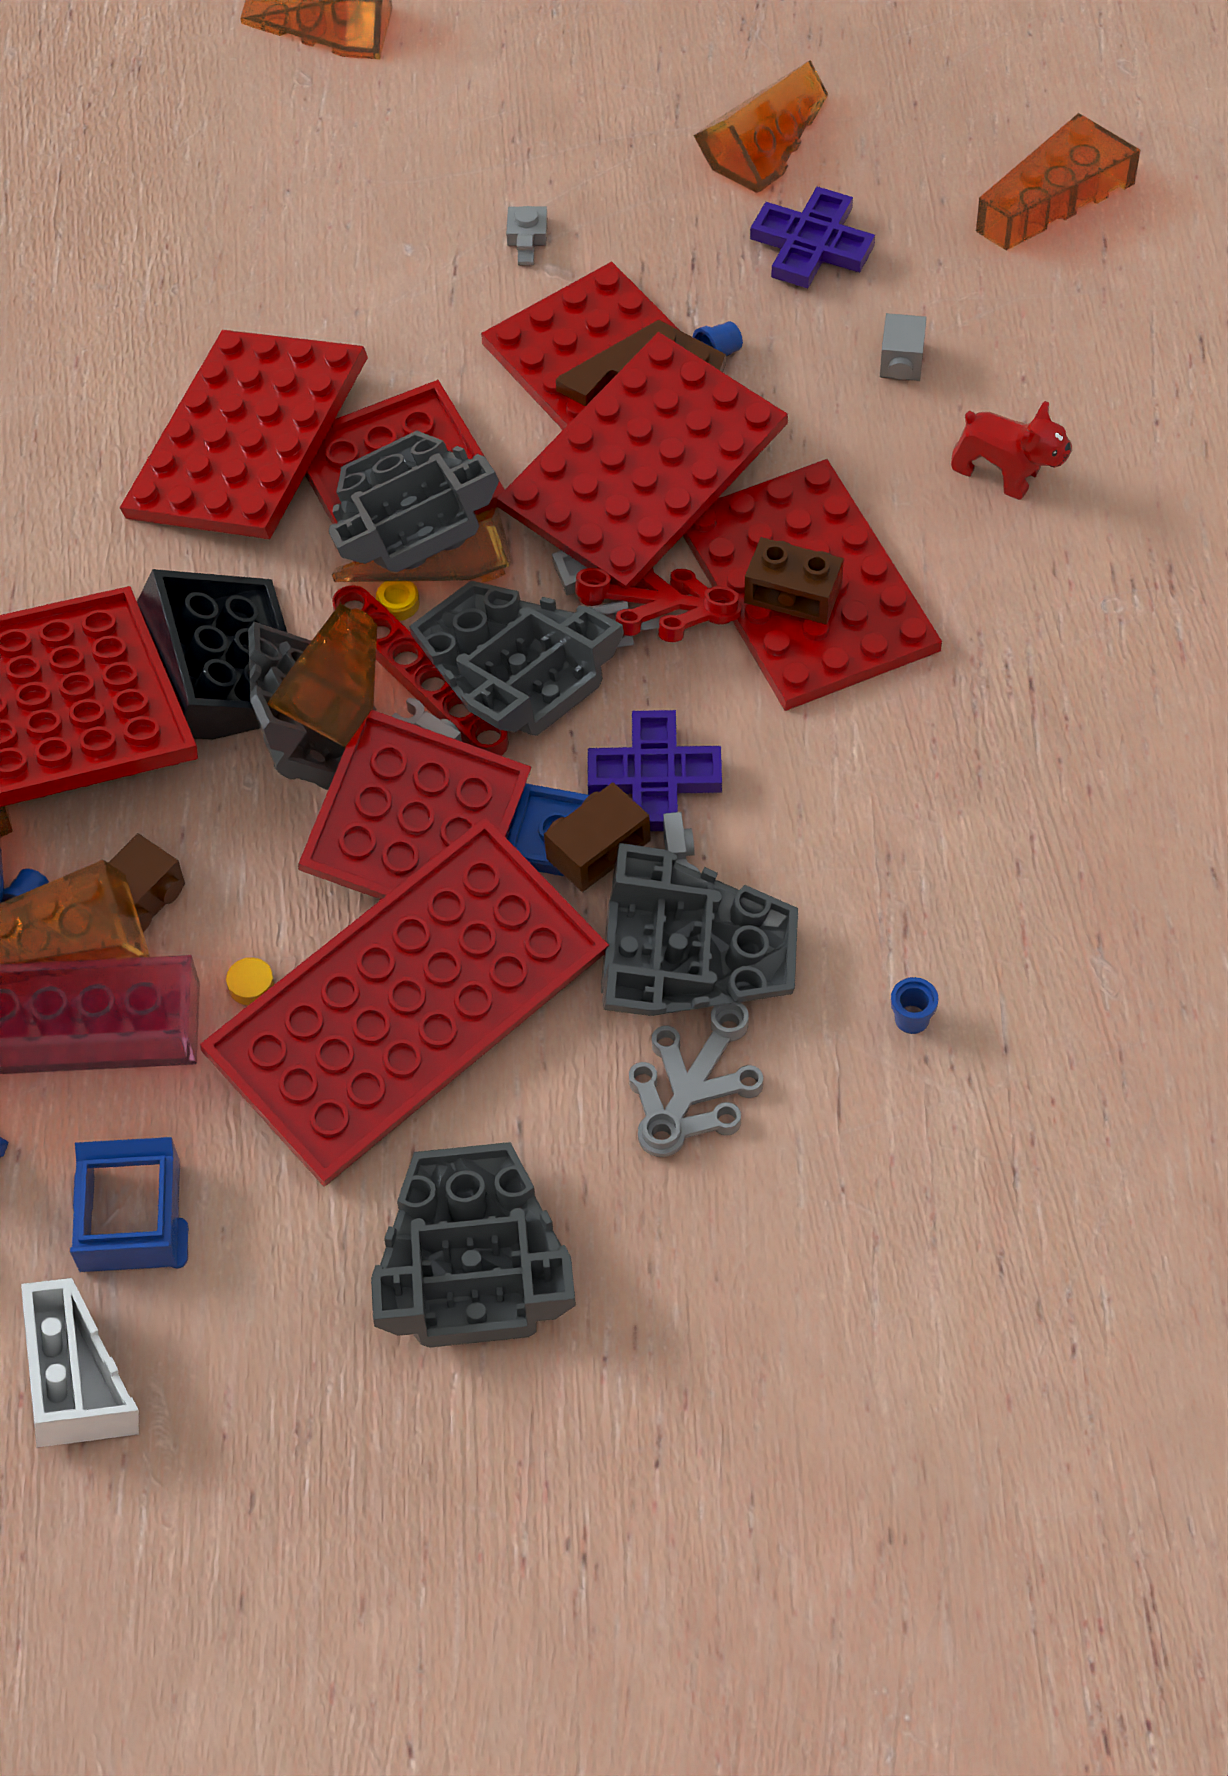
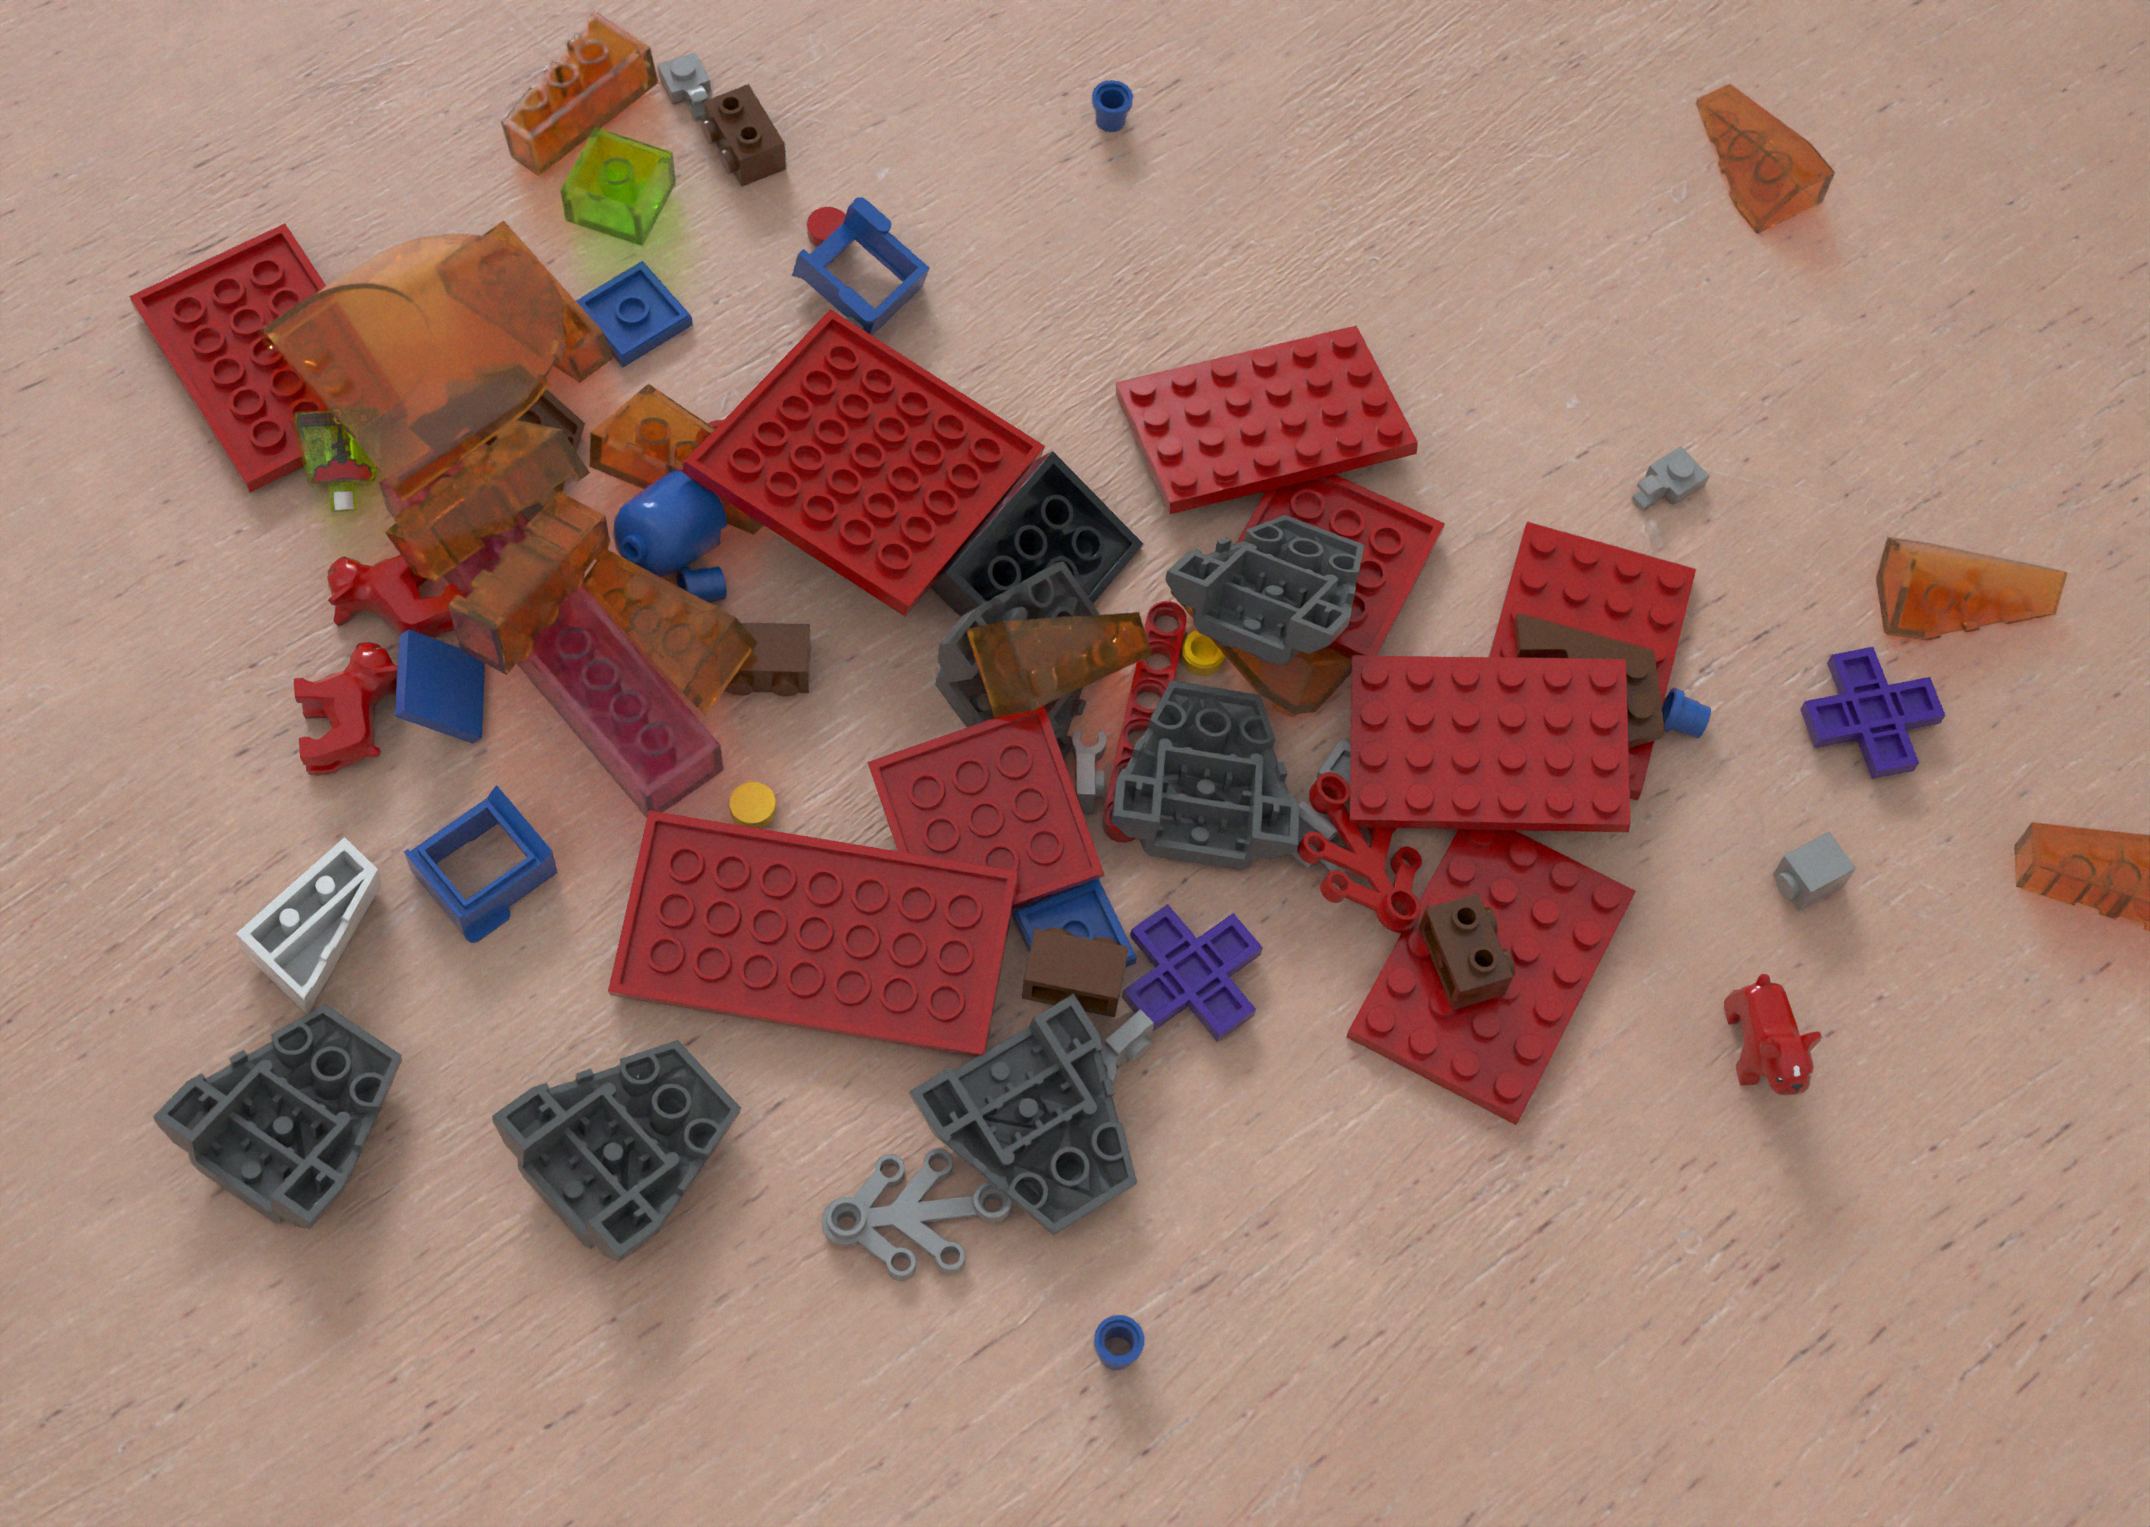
camera: 45 degrees right, 5 degrees up
none -> dark grey wedge [153,1004,402,1229]

